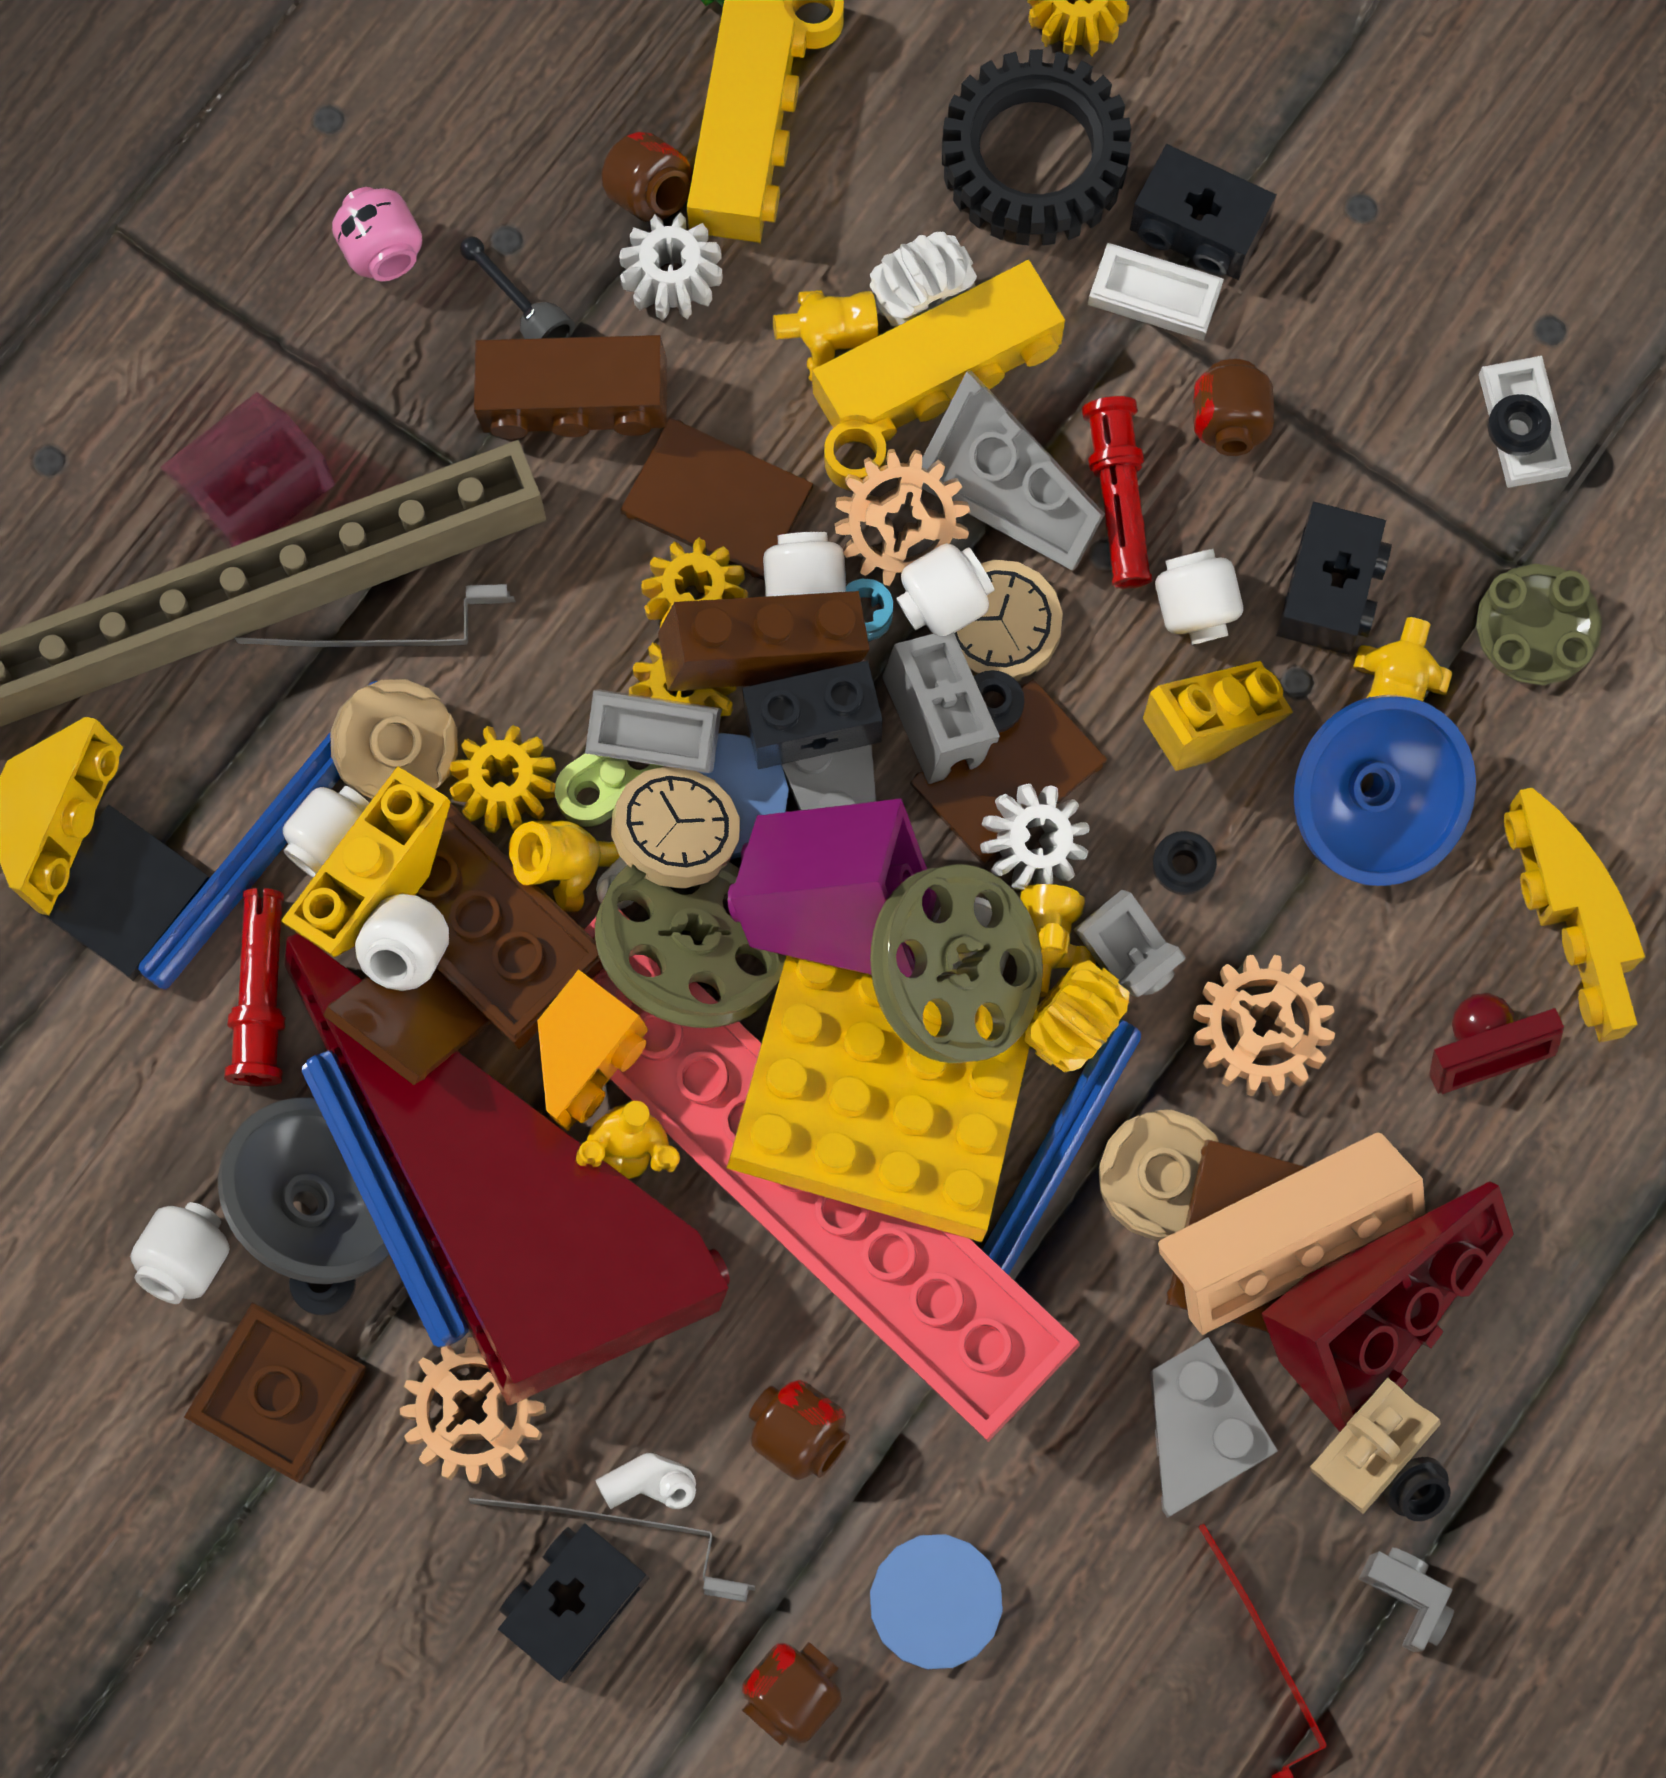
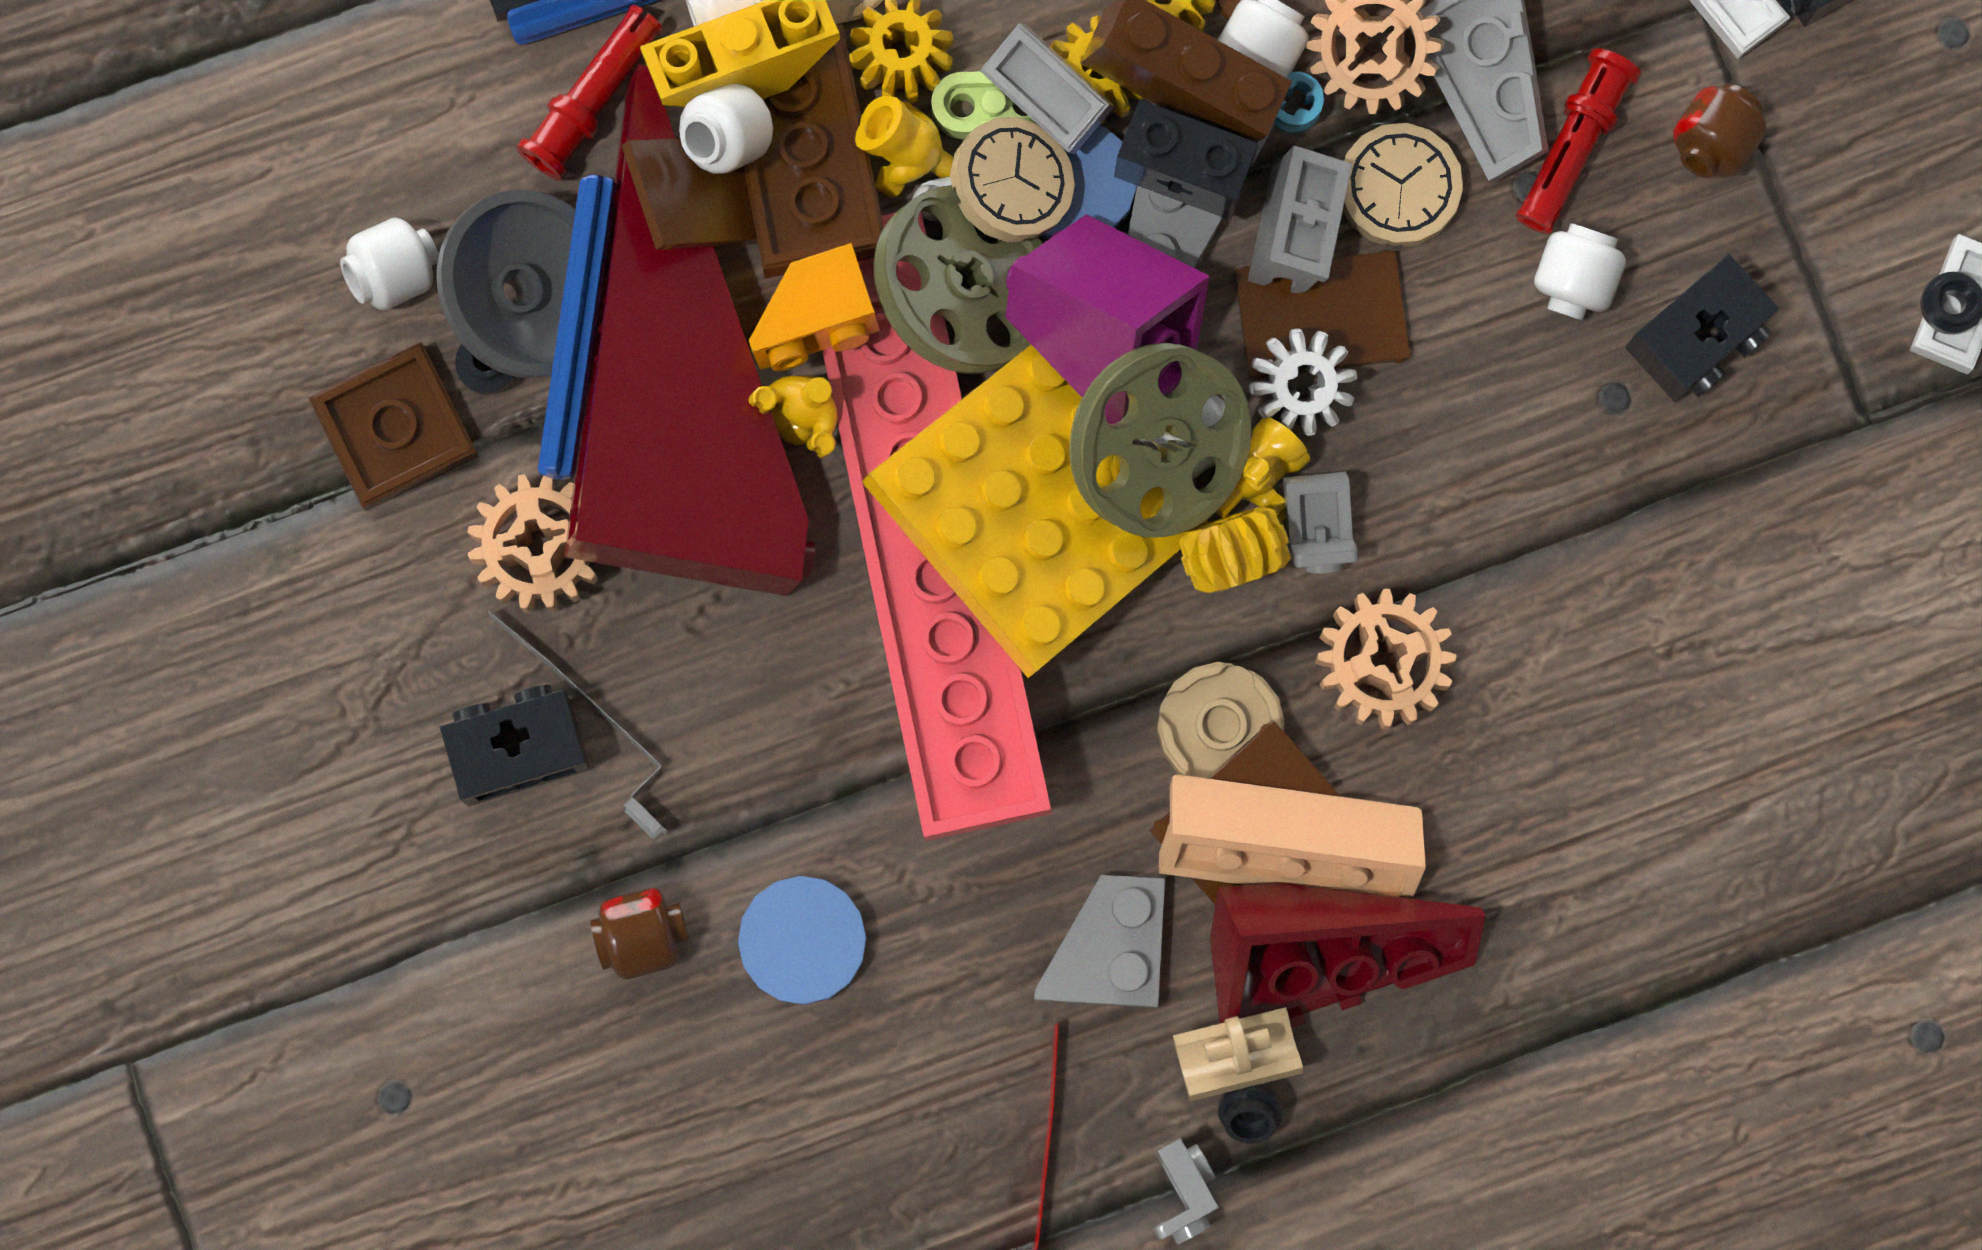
camera: 30 degrees right, 5 degrees up
white arm [595,1453,696,1509] -> none
reddish brown head [749,1380,850,1480] -> none
white head [896,543,995,636] -> none
black plate [974,670,1025,733] -> none
blue axle [982,1019,1141,1275] -> none
yellow slope [1143,661,1293,771] -> none
black plate [1153,831,1217,895] -> none
blue dish [1294,695,1476,886] -> none
yellow piece [1353,617,1452,702] -> none
dark red tile [1429,993,1564,1094] -> none
olive dish [1476,563,1602,686] -> none
yellow slope [1504,788,1645,1043] -> none

